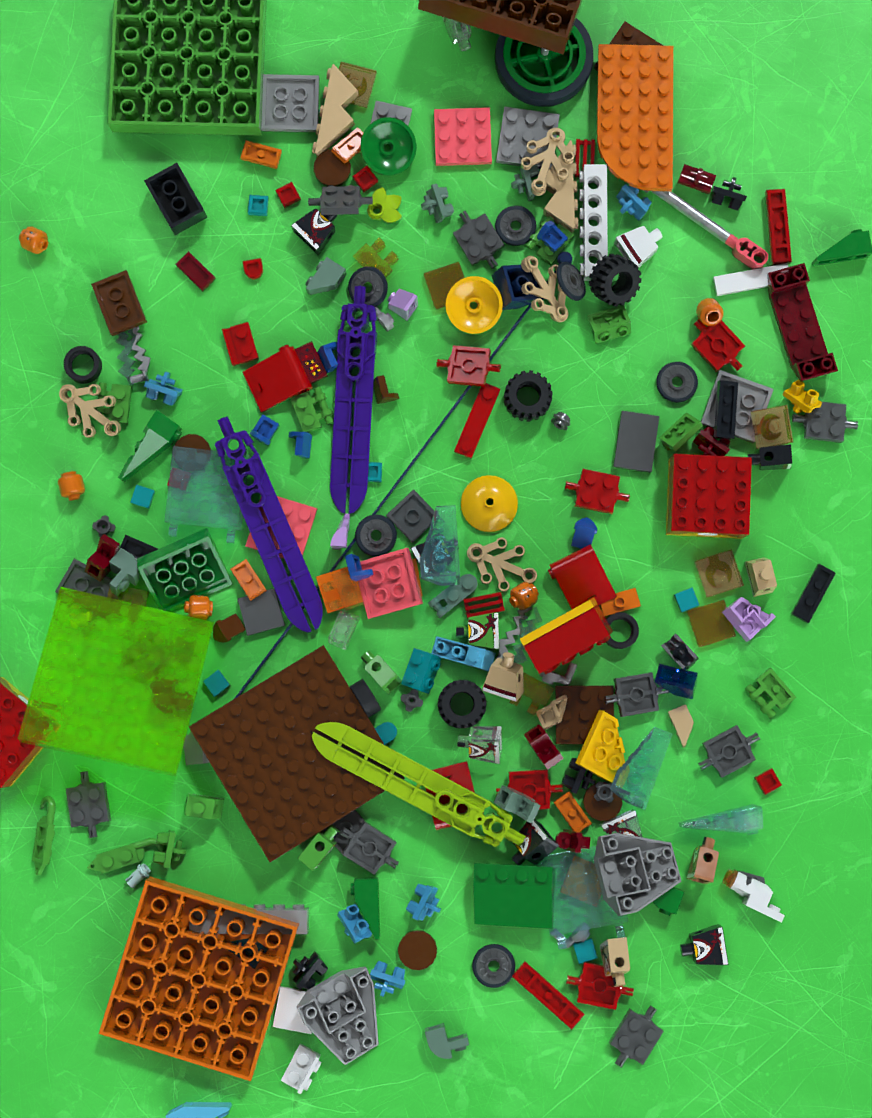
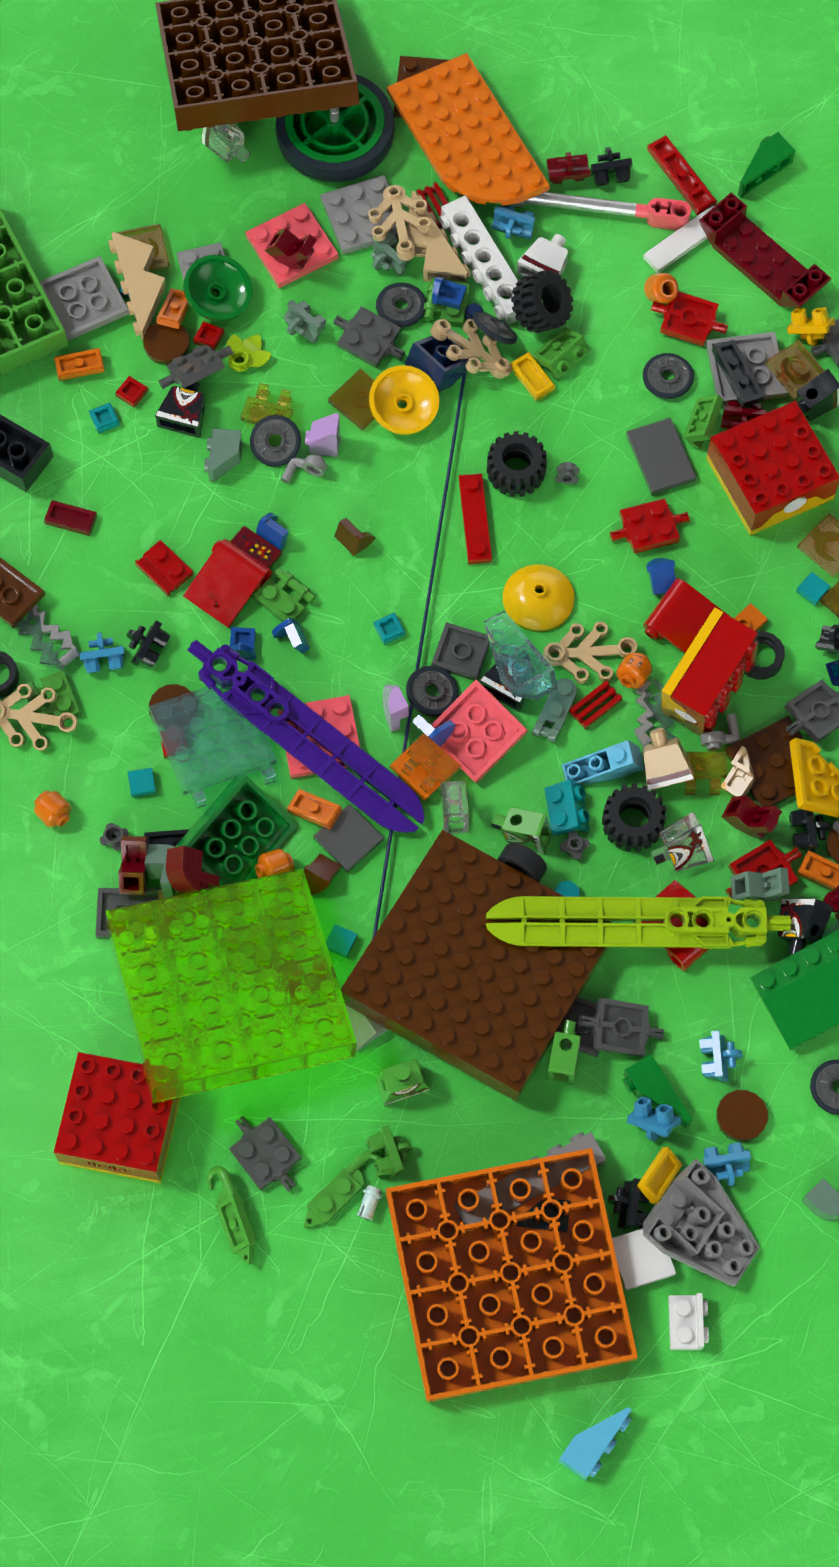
camera: 30 degrees left, 15 degrees down
green wedge [118,410,182,482] -> none
red tile [242,258,263,280] -> none
dark purple piece [330,286,377,514] -> none
plate [437,345,501,387] -> none
torso [456,612,499,650] -> none
none -> black hips [127,620,170,667]
none -> dark red brick [166,846,220,894]
none -> dark red brick [264,228,317,270]
none -> yellow tile [510,352,555,401]
none -> yellow tile [637,1147,683,1204]

